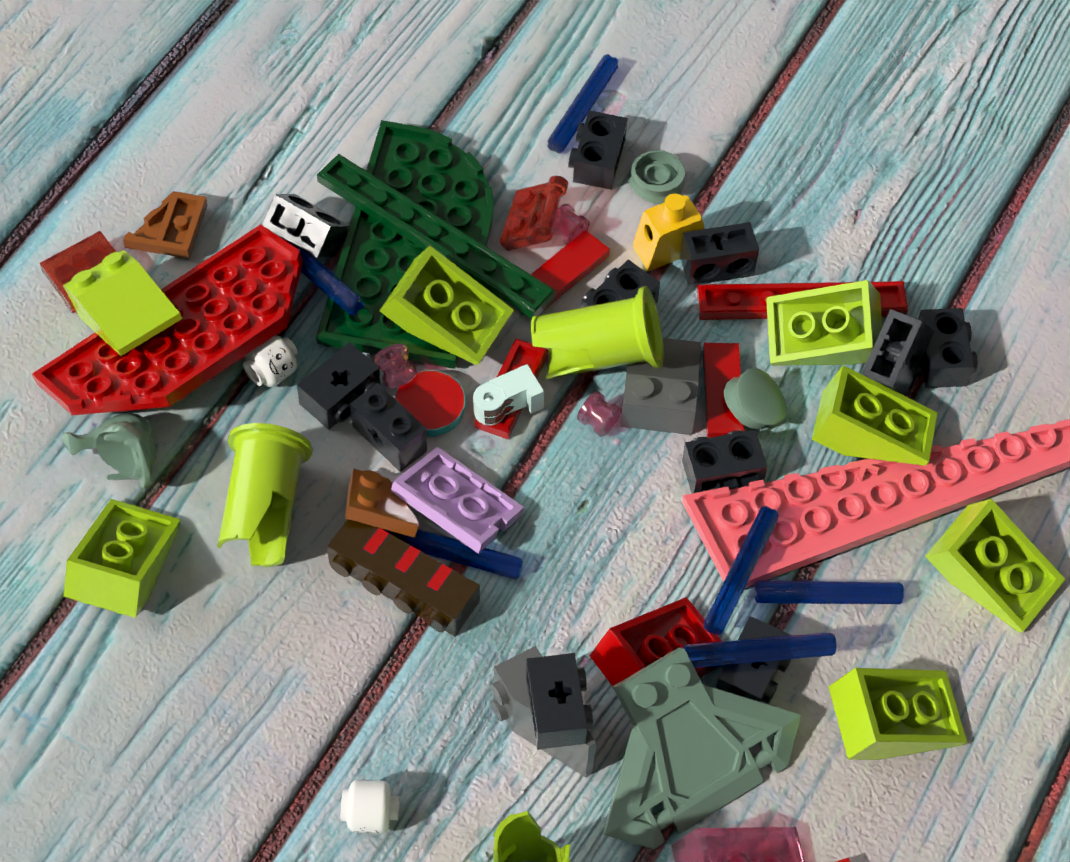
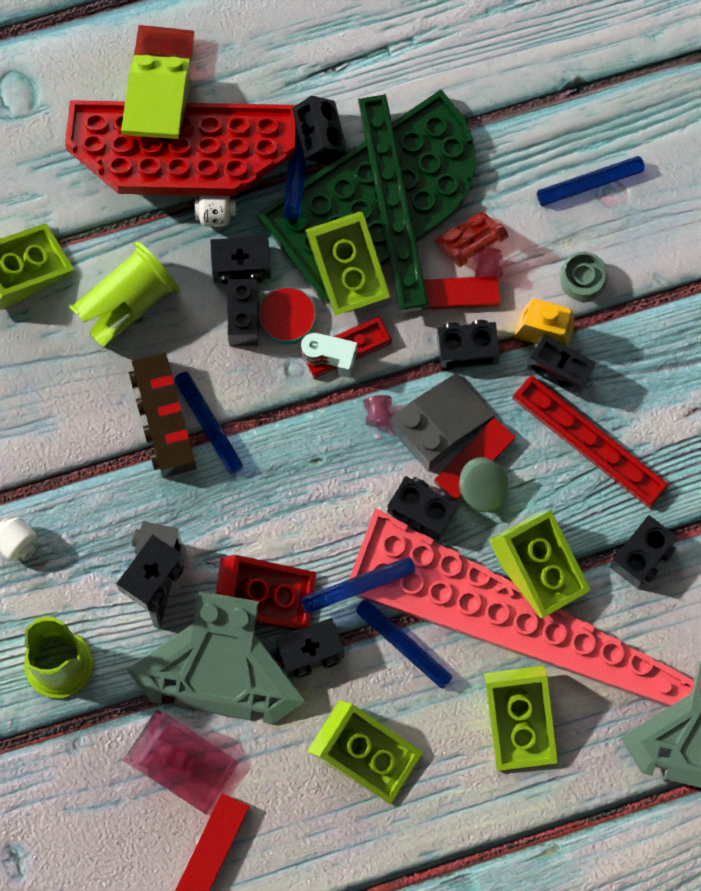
camera: 45 degrees right, 15 degrees up
sand green piece [61,413,156,489] -> none
dark orange wing [123,191,208,259] -> none
dark orange wing [345,468,419,538] -> none
clear pink wheel [374,344,417,388] -> none
lavender piece [391,447,524,554] -> none
lime piece [531,286,664,379] -> none
black brick [568,110,628,190] -> none
clear blue axle [683,632,837,668] -> none
lime slope [766,280,882,366] -> none
black brick [862,309,935,396] -> none

